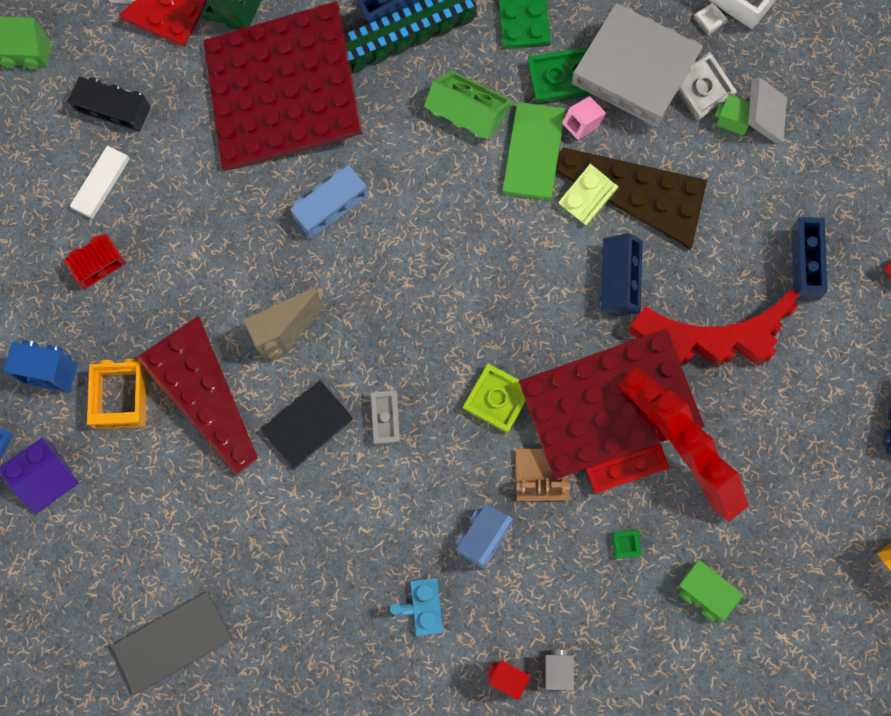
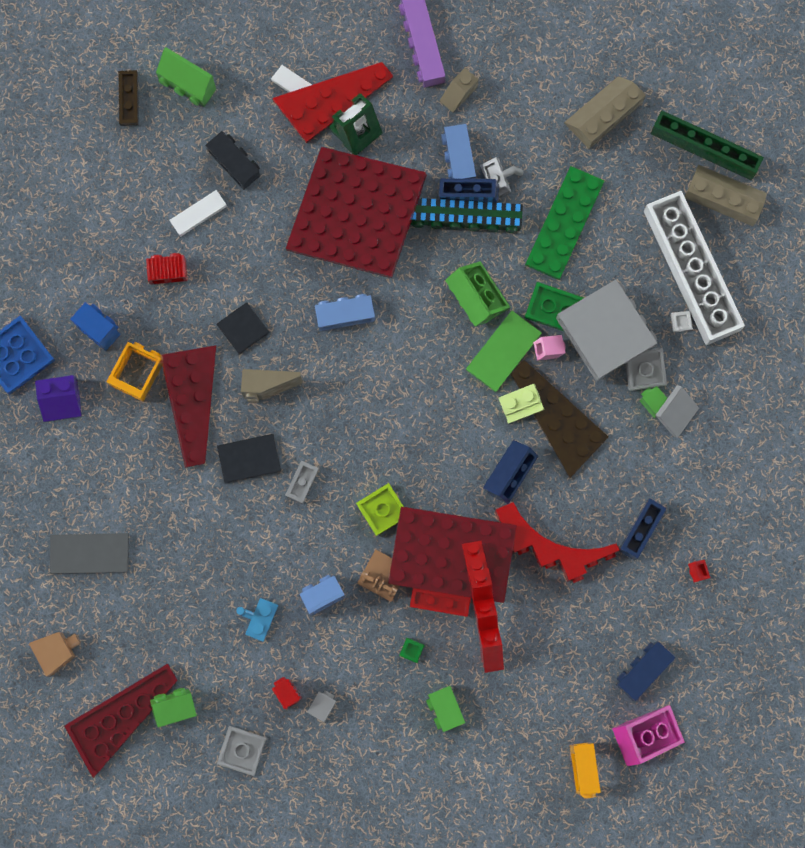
camera: 20 degrees right, 5 degrees up
none -> black tile [216,302,270,354]

